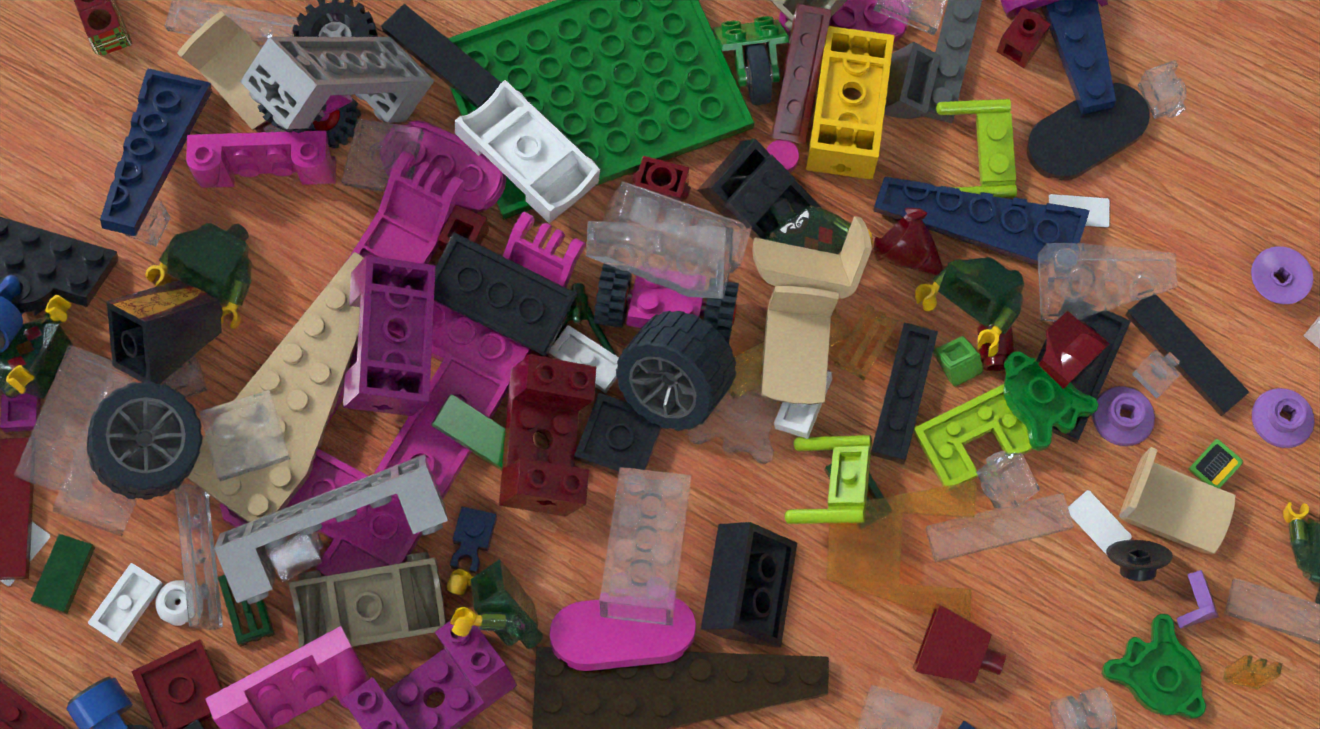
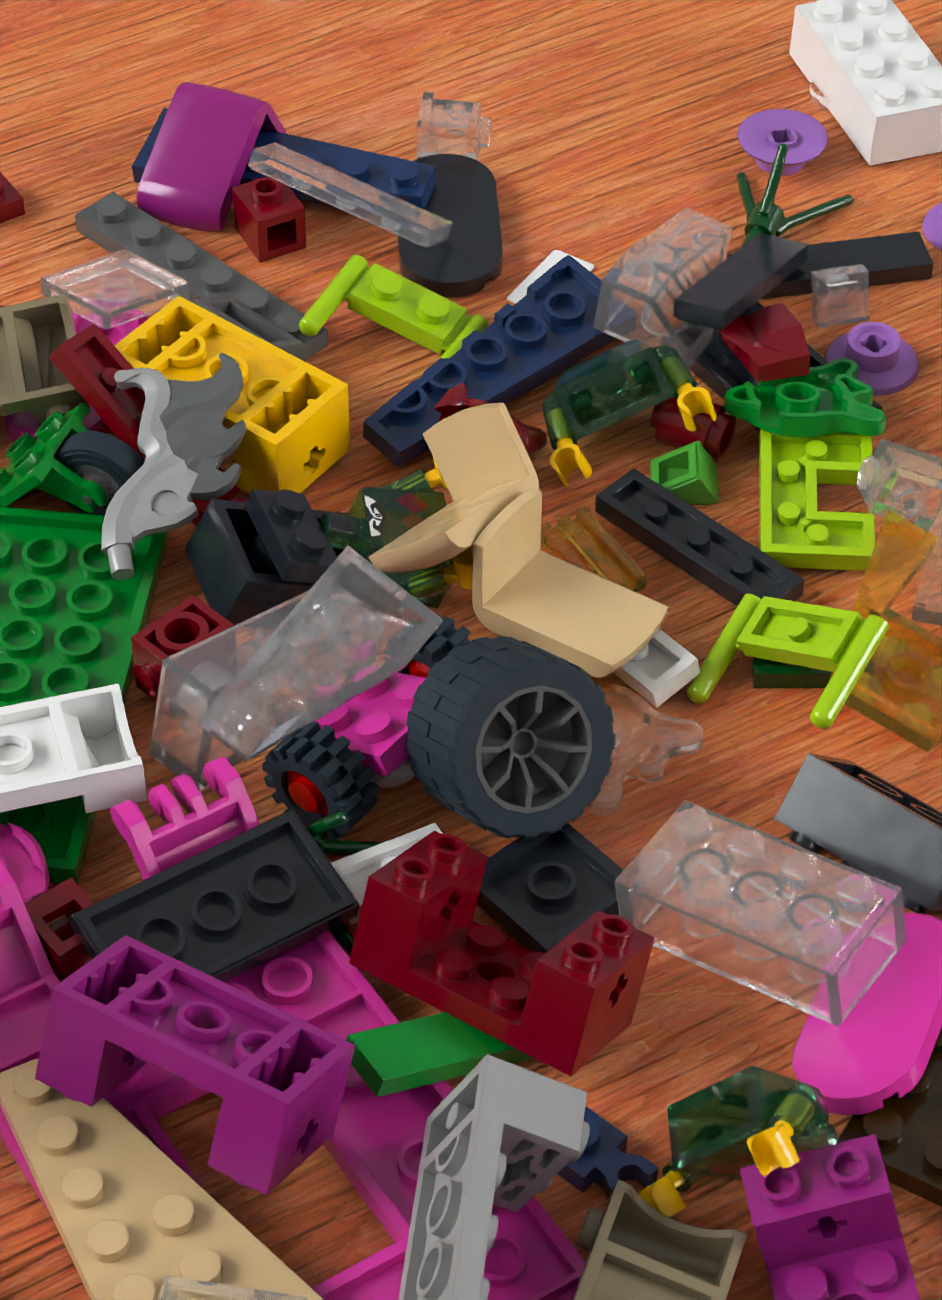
camera: 60 degrees left, 25 degrees down
none -> piece [101,352,246,580]
none -> clear tile [248,142,453,248]
none -> black tile [673,233,808,330]
none -> dark green plant [736,143,853,247]

